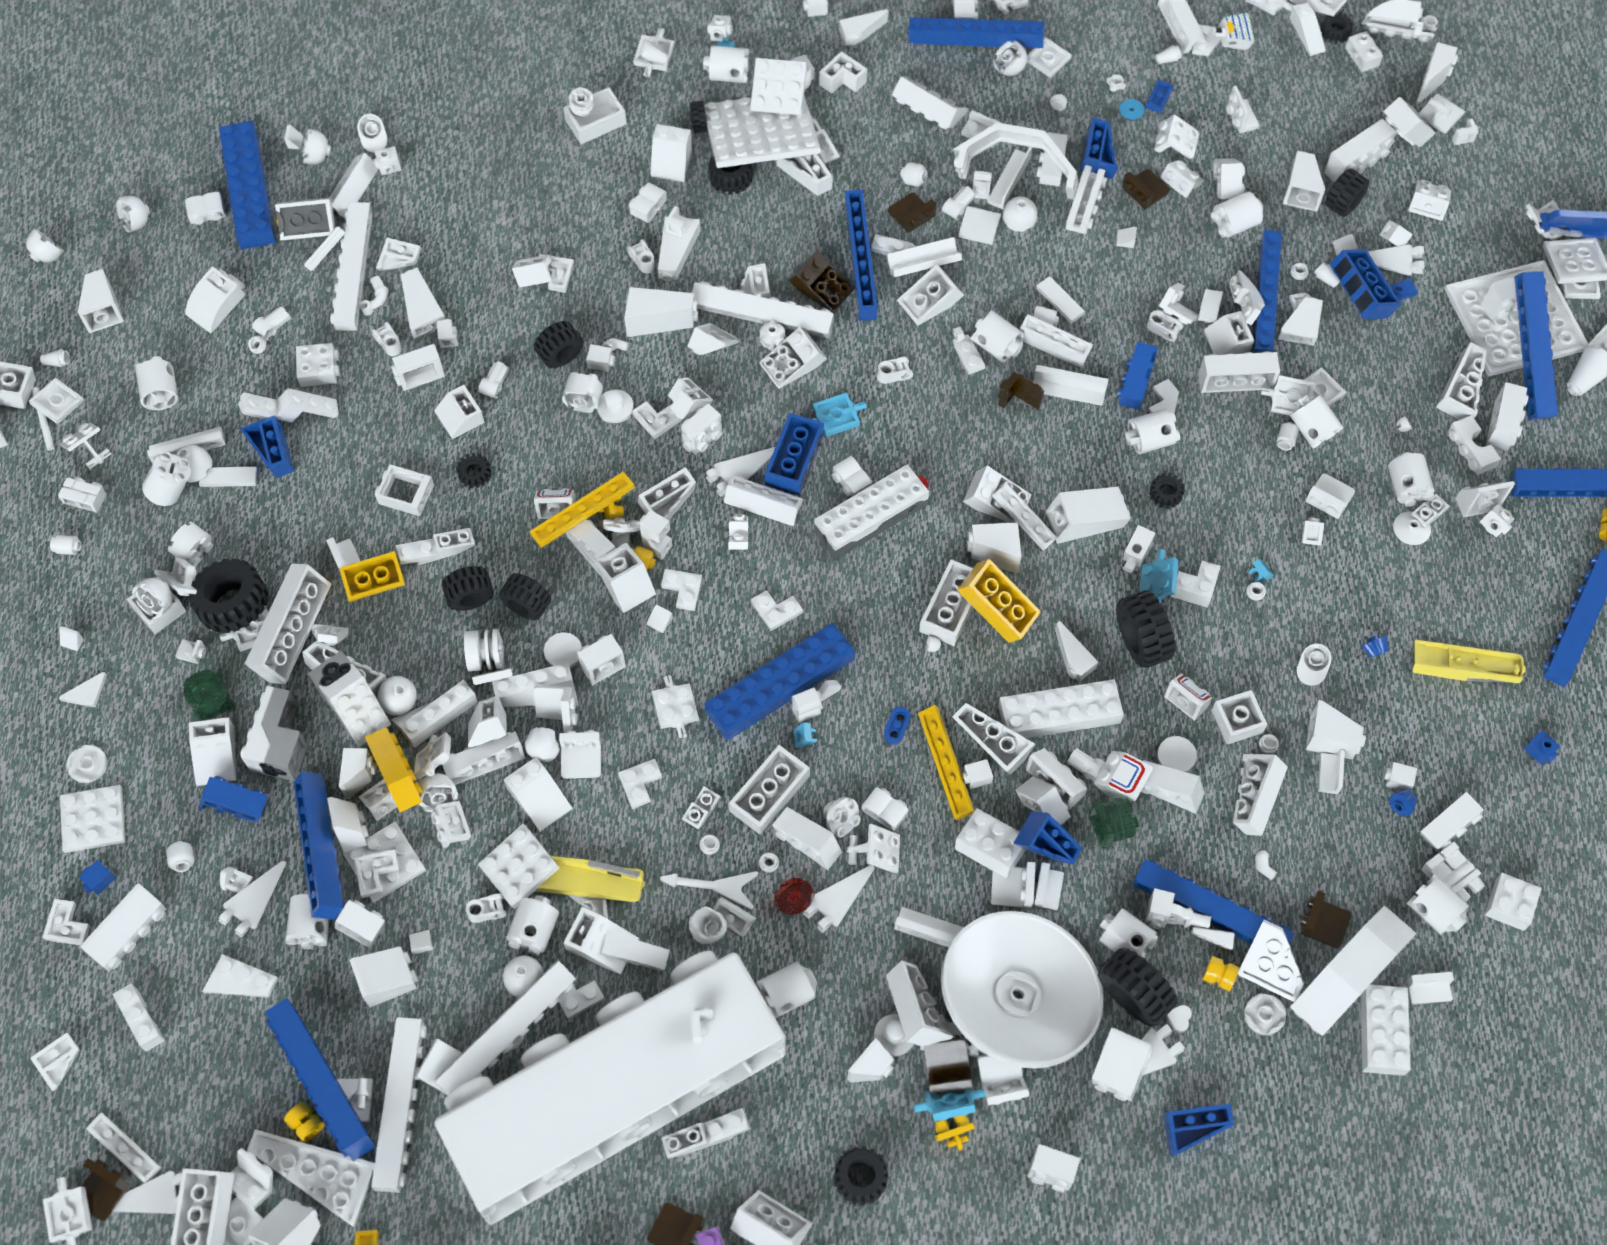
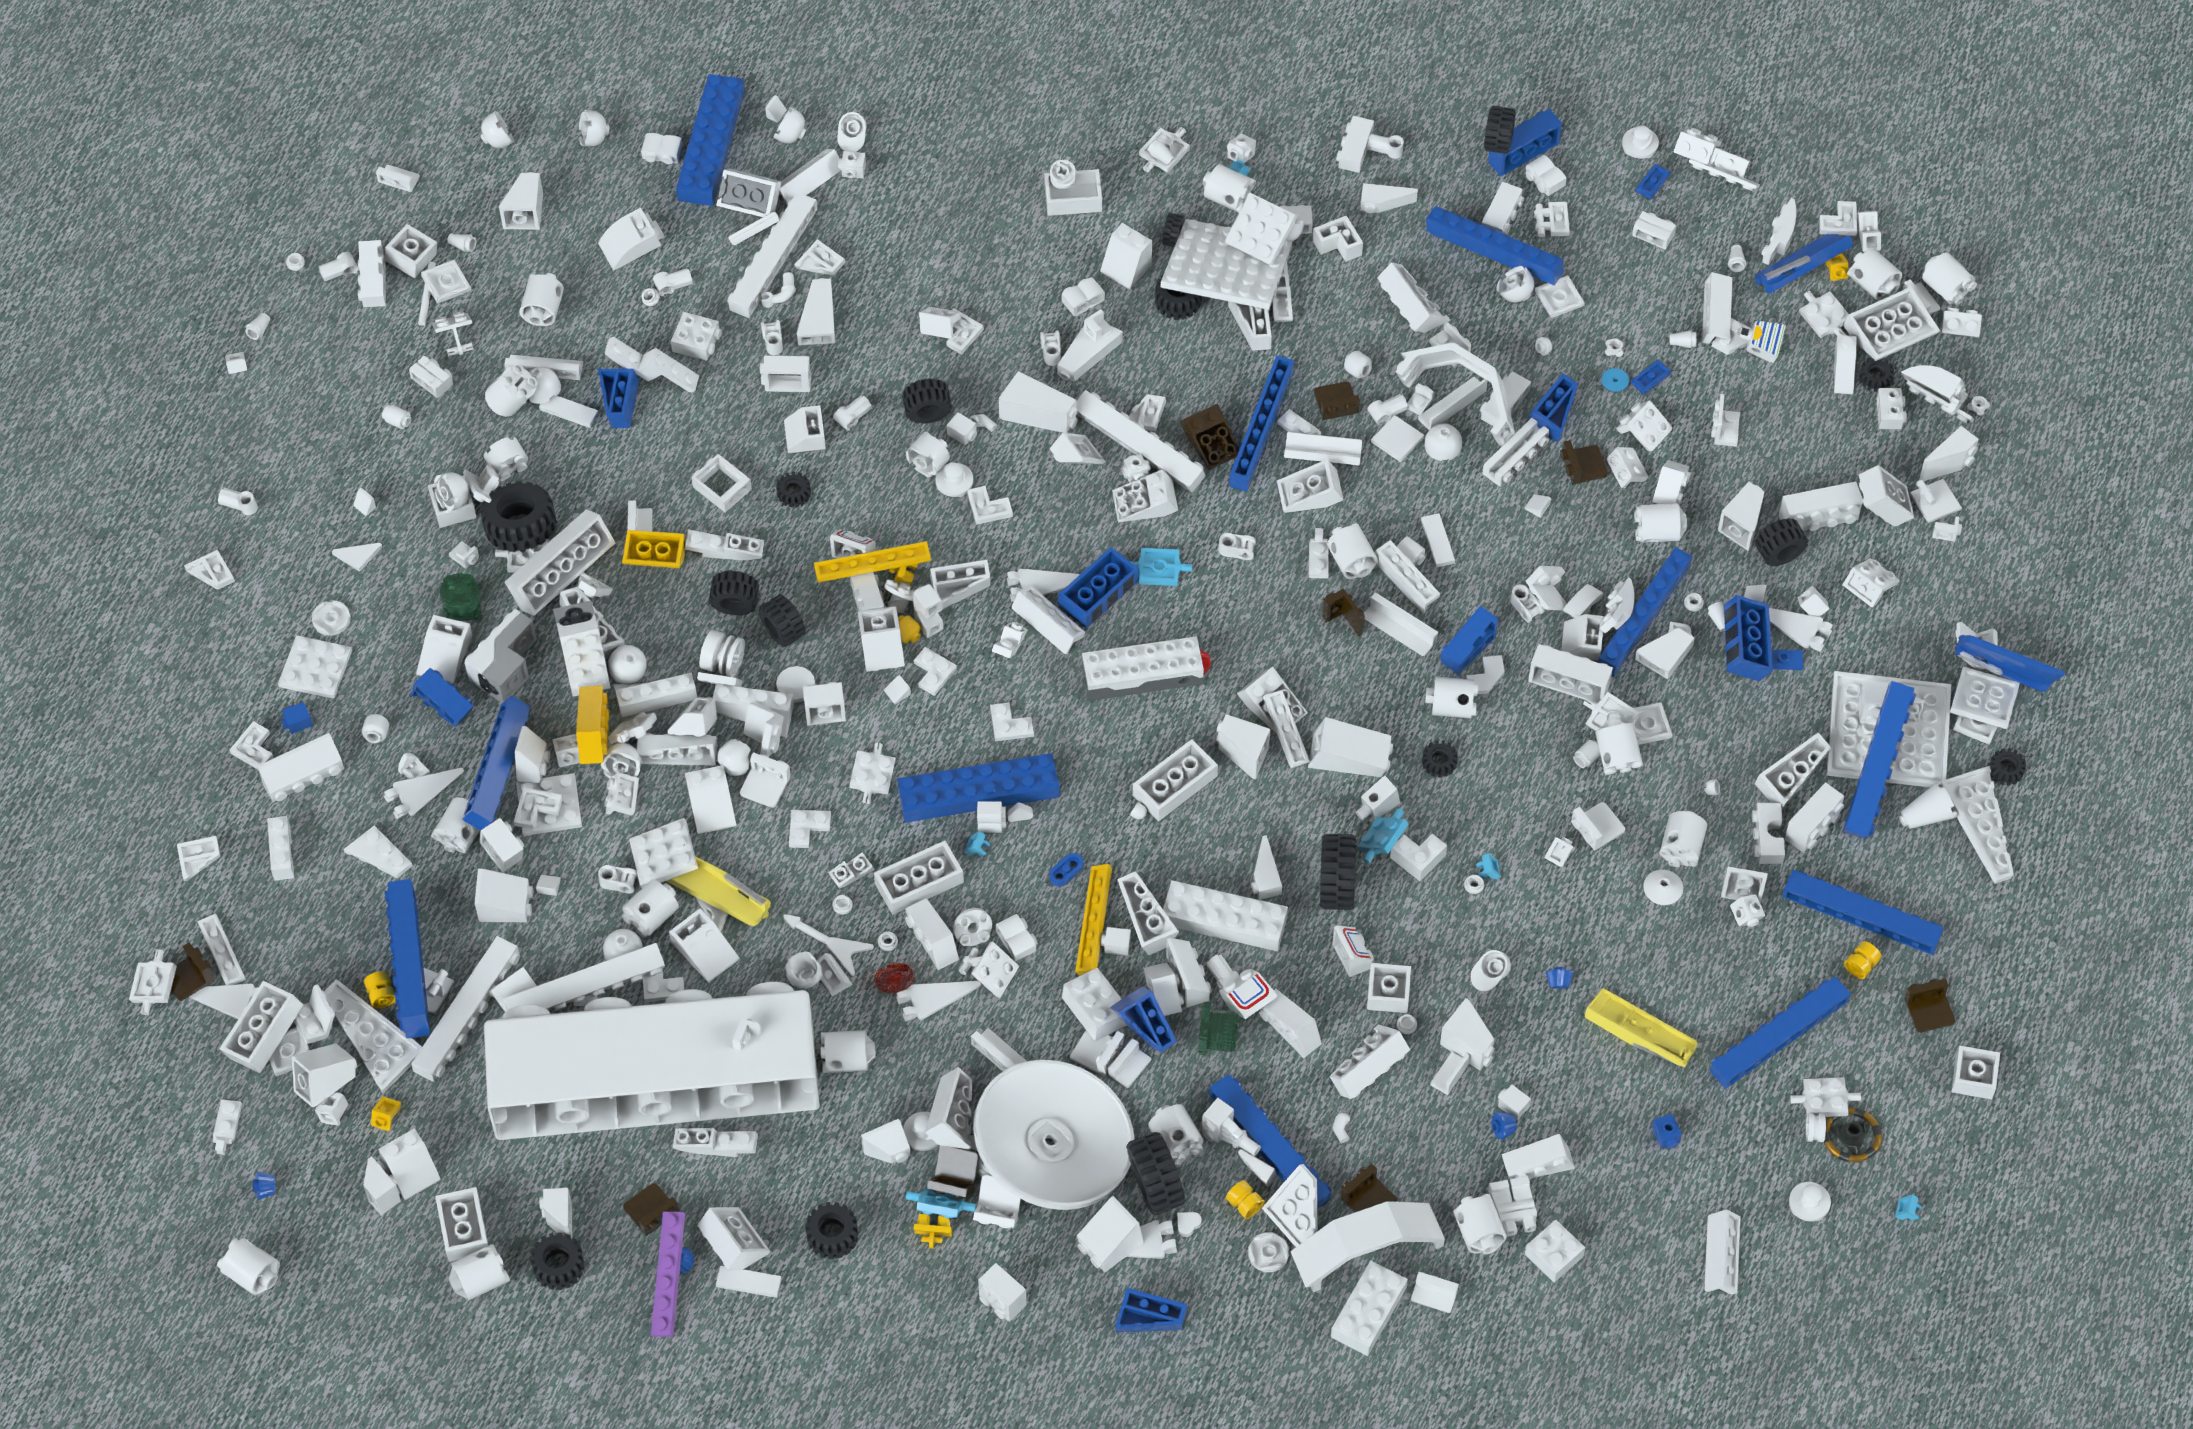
camera: 25 degrees right, 5 degrees down
white slope [339,748,377,799] -> none
white brick [437,319,459,348] -> none
white slope [600,933,670,971] -> none
white brick [668,378,713,420] -> none
white brick [681,404,722,455] -> none
white brick [832,456,872,497] -> none
yellow brick [957,559,1041,643] -> none
white tile [1157,736,1197,772] -> none
white slope [1411,494,1450,527] -> none

